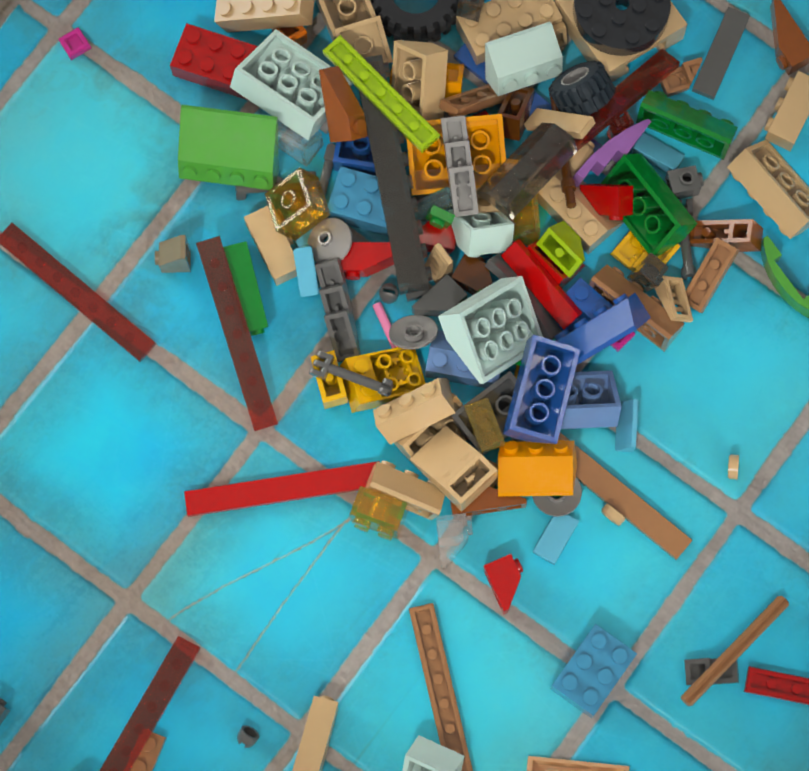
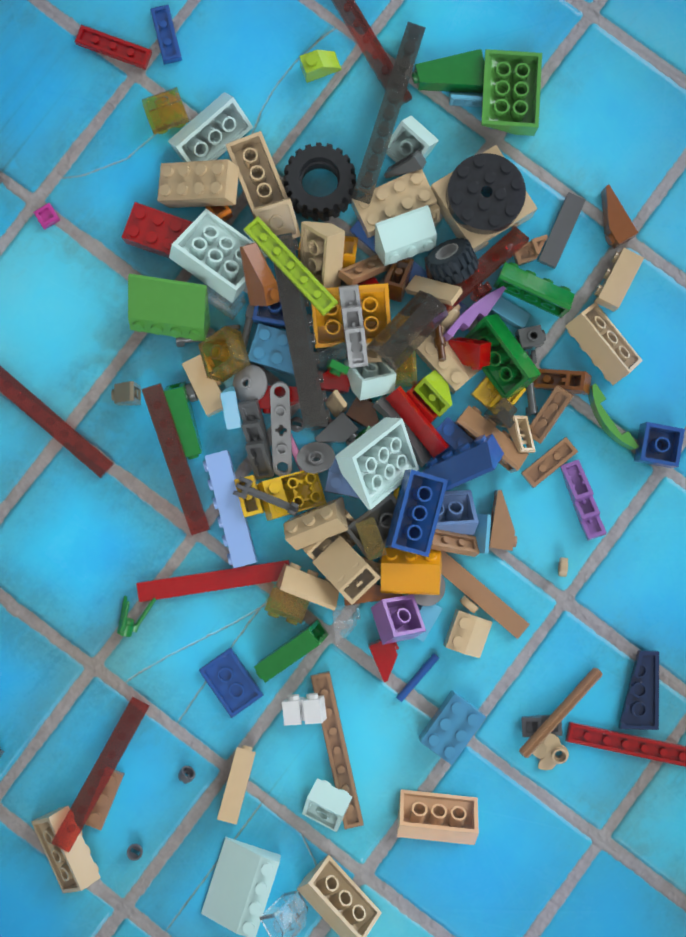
camera: 10 degrees left, 10 degrees up
none -> green plant [117,596,156,637]
none -> dark grey tile [185,383,198,402]
none -> blue tile [199,647,264,718]
none -> light blue brick [203,450,258,568]
none -> green slope [254,619,329,683]
none -> light grey piece [270,381,292,477]
none -> white piece [282,693,327,726]
none -> medium lavender brick [371,594,426,645]
none -> blue bar [396,653,439,702]
none -> medium nougat plate [431,529,479,557]
none -> tan slope [443,609,493,658]
none -> medium nougat slope [489,490,517,551]
none -> medium nougat plate [521,437,578,488]
none -> tan plate [532,733,569,770]
none -> medium lavender slope [560,459,607,541]

